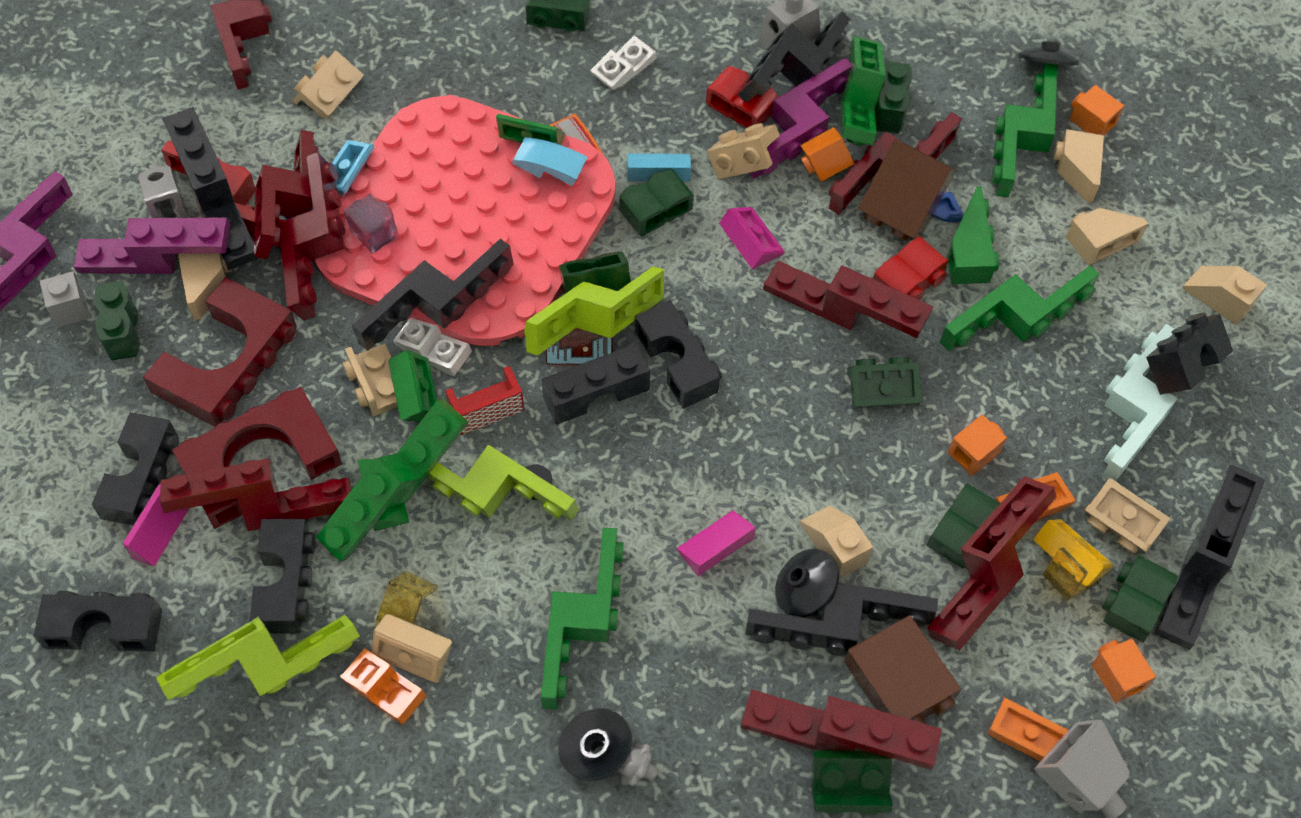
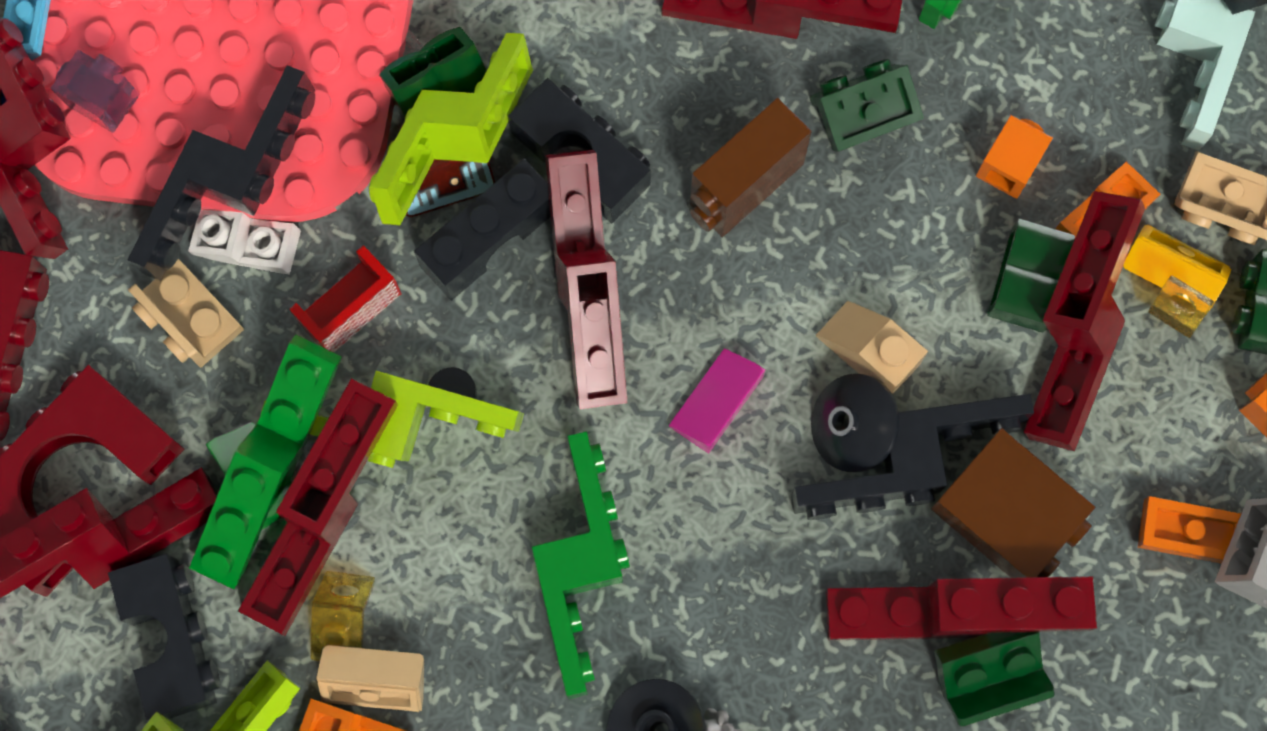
camera: 15 degrees left, 15 degrees up
green slope [388,350,437,421] -> none
none -> dark red bracket [238,378,398,636]
none -> bracket [545,150,628,410]
none -> reddish brown brick [690,98,812,238]

